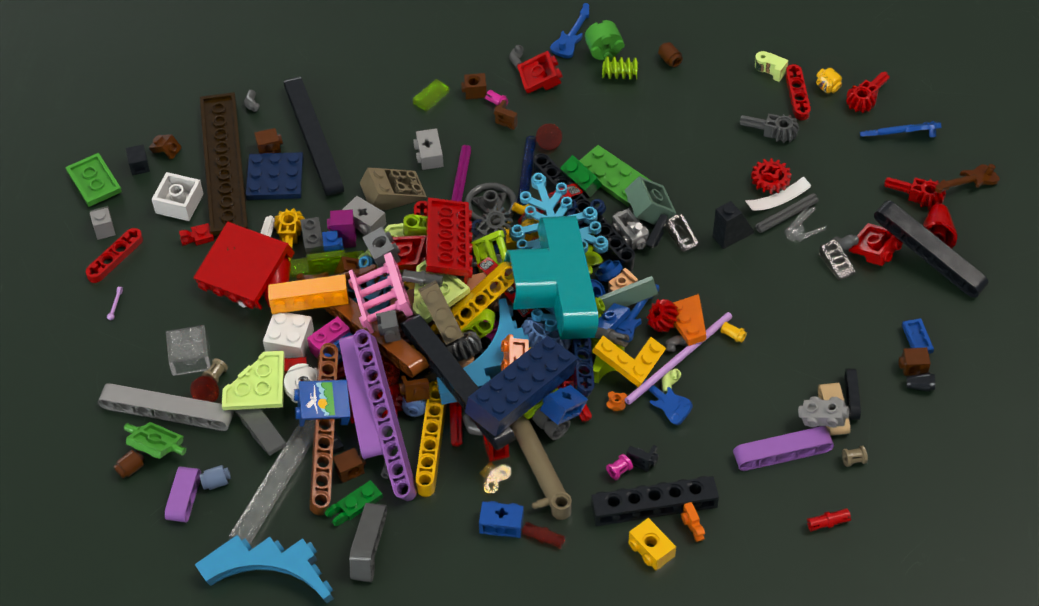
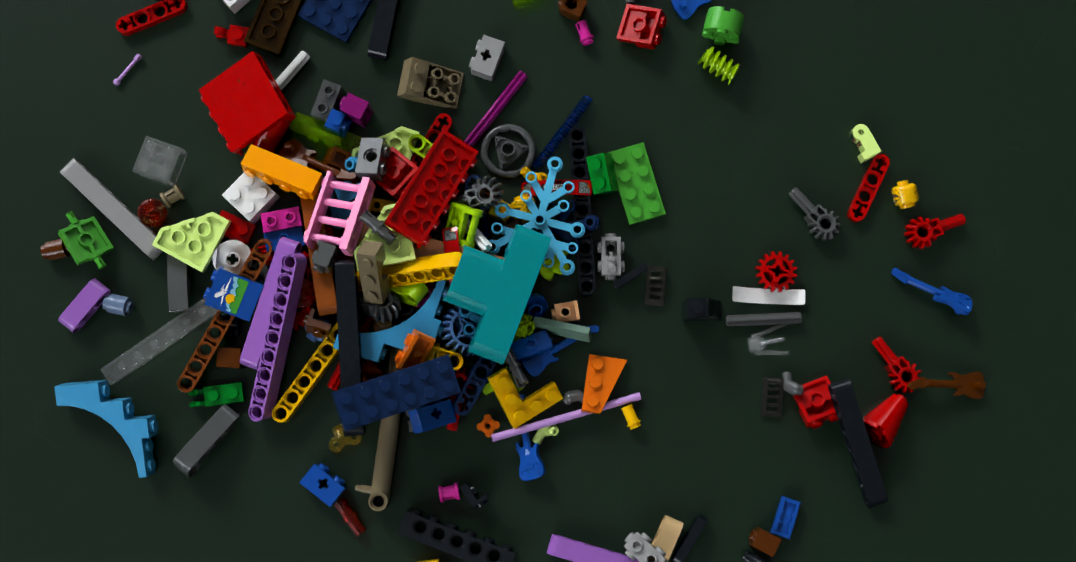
camera: 25 degrees right, 30 degrees up
yellow gear [274,208,305,261] -> none
light grey brick [342,196,386,235] -> none
reddish brown bracket [494,100,517,130] -> none
clear red plate [536,123,562,150] -> none
blue plate [595,260,623,282] -> none
sand green brick [625,176,676,225] -> none
red gear [646,299,679,332] -> none
reddish brown brick [658,42,683,67] -> none

